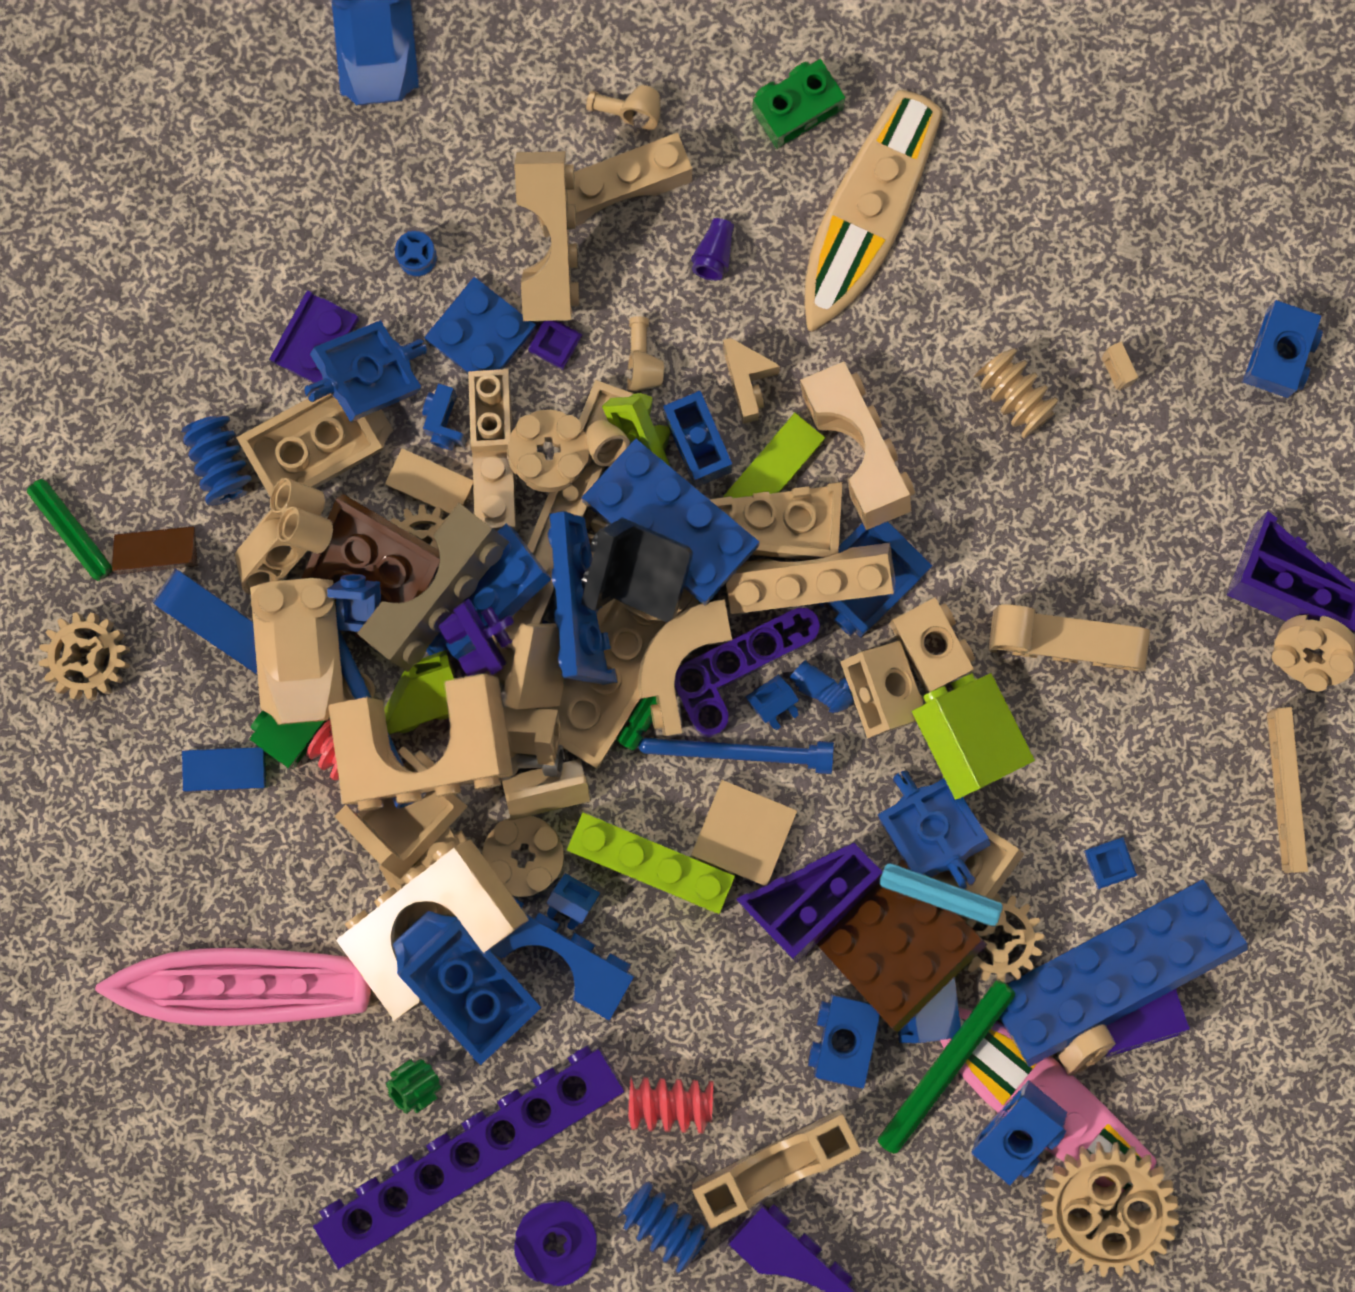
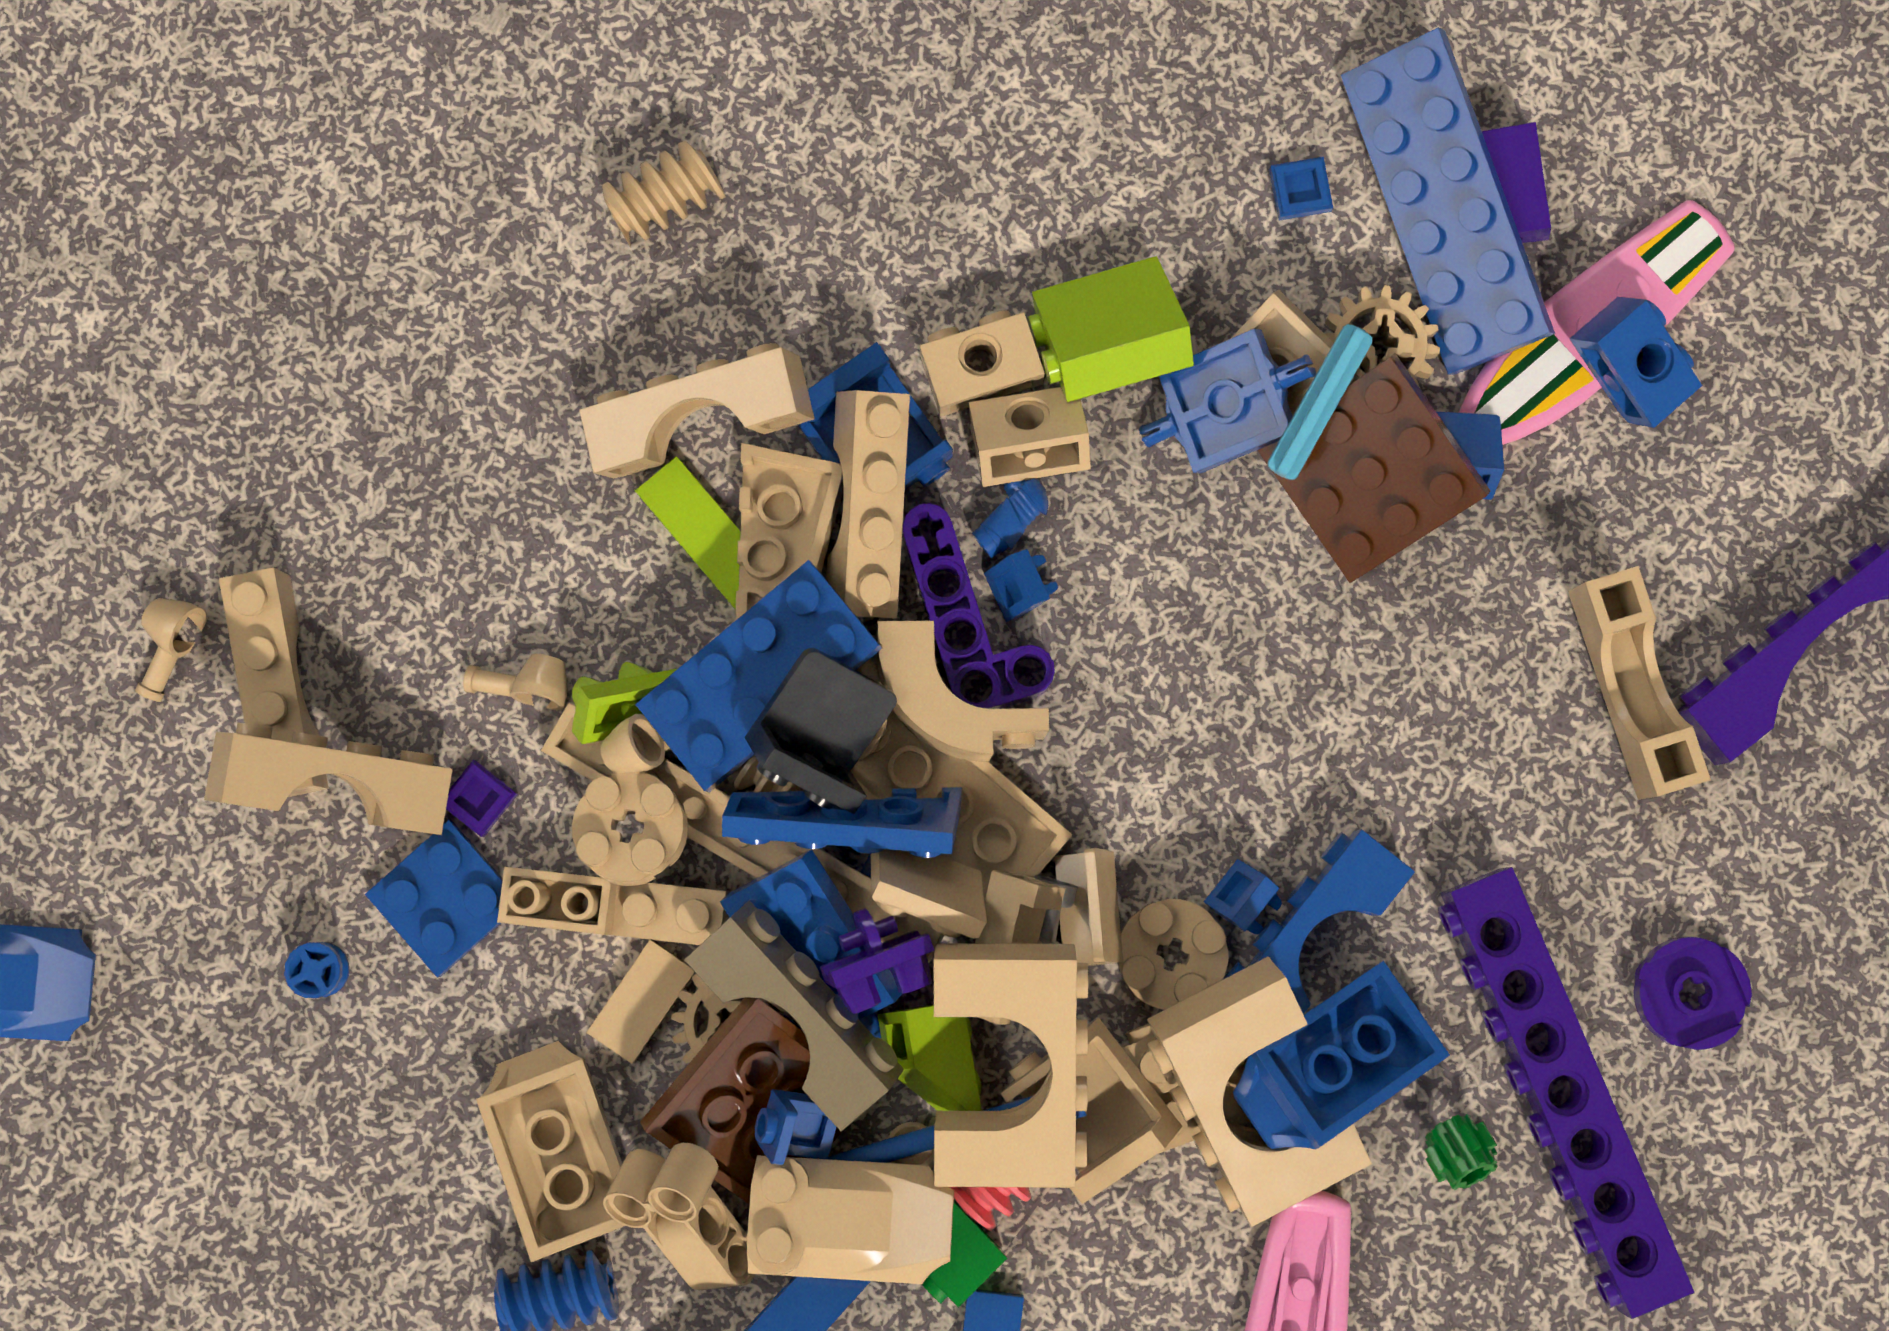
camera: 85 degrees left, 0 degrees up
dark purple plate [269,290,359,383] -> none
blue plate [304,320,427,422] -> none
blue bracket [422,383,467,450] -> none
lime arch [567,812,735,914] -> none
green axle [617,696,657,750] -> none
blue piece [617,1181,709,1274] -> none
coral piece [628,1077,714,1134] -> none
blue piece [639,738,834,774] -> none
blue brick [663,390,732,488] -> none
dark purple cone [691,218,734,281] -> none
tan tile [691,780,797,886] -> none
tan slope [723,338,780,424] -> none
dark purple wedge [736,843,883,964] -> none
green brick [752,58,846,149] -> none
tan piece [805,90,943,332] -> none
blue brick [808,994,880,1089] -> none
green axle [877,980,1015,1154] -> none
tan beam [988,604,1150,671] -> none
tan gear [1041,1142,1179,1277] -> none
tan beam [1058,1024,1116,1076] -> none
tan tile [1102,341,1139,391] -> none

